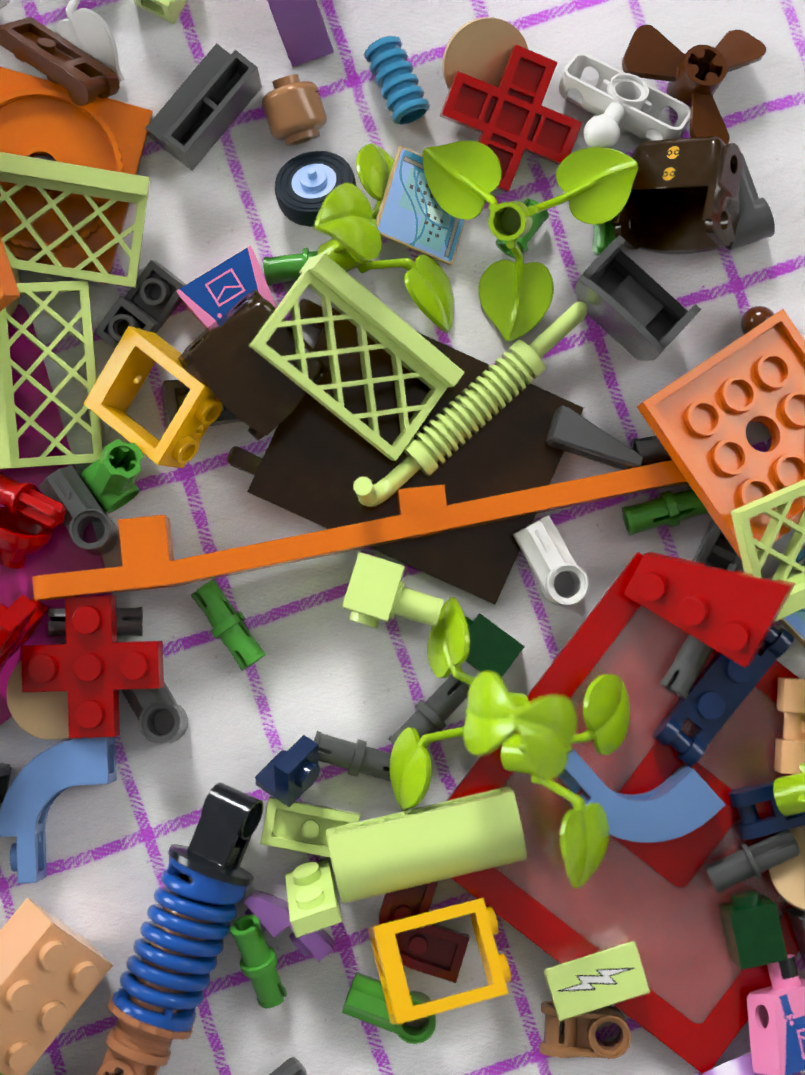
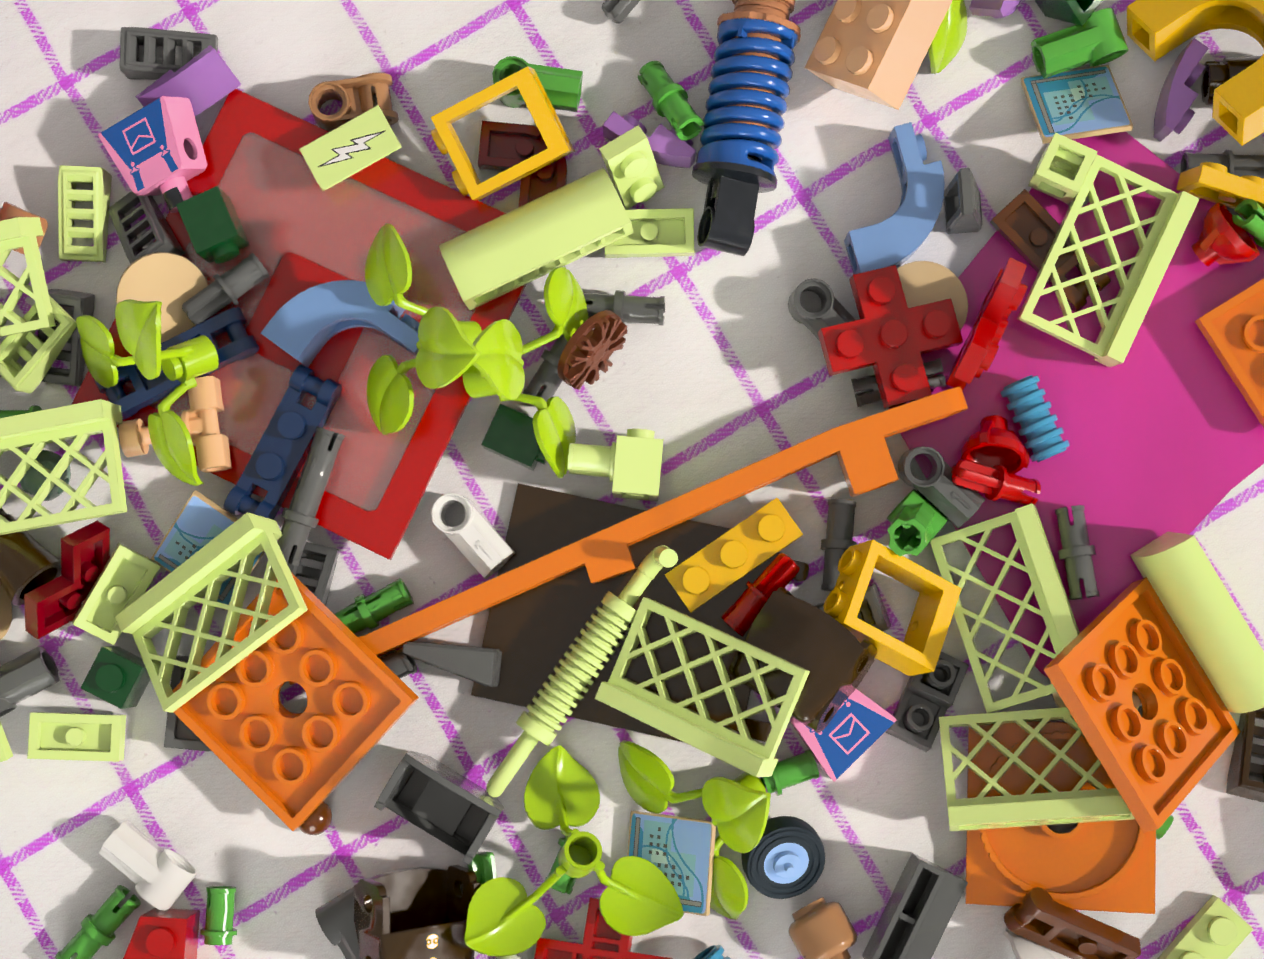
camera: 170 degrees right, 0 degrees up
bright green pin [191,579,266,671] -> none
dark blue bracket [255,735,320,807] -> none
red wing [624,552,796,668] -> none
none -> copper wheel [558,310,627,390]
none -> yellow plate [665,498,803,613]
none -> red axle [721,553,800,637]
none -> dark grey pin [820,499,857,592]

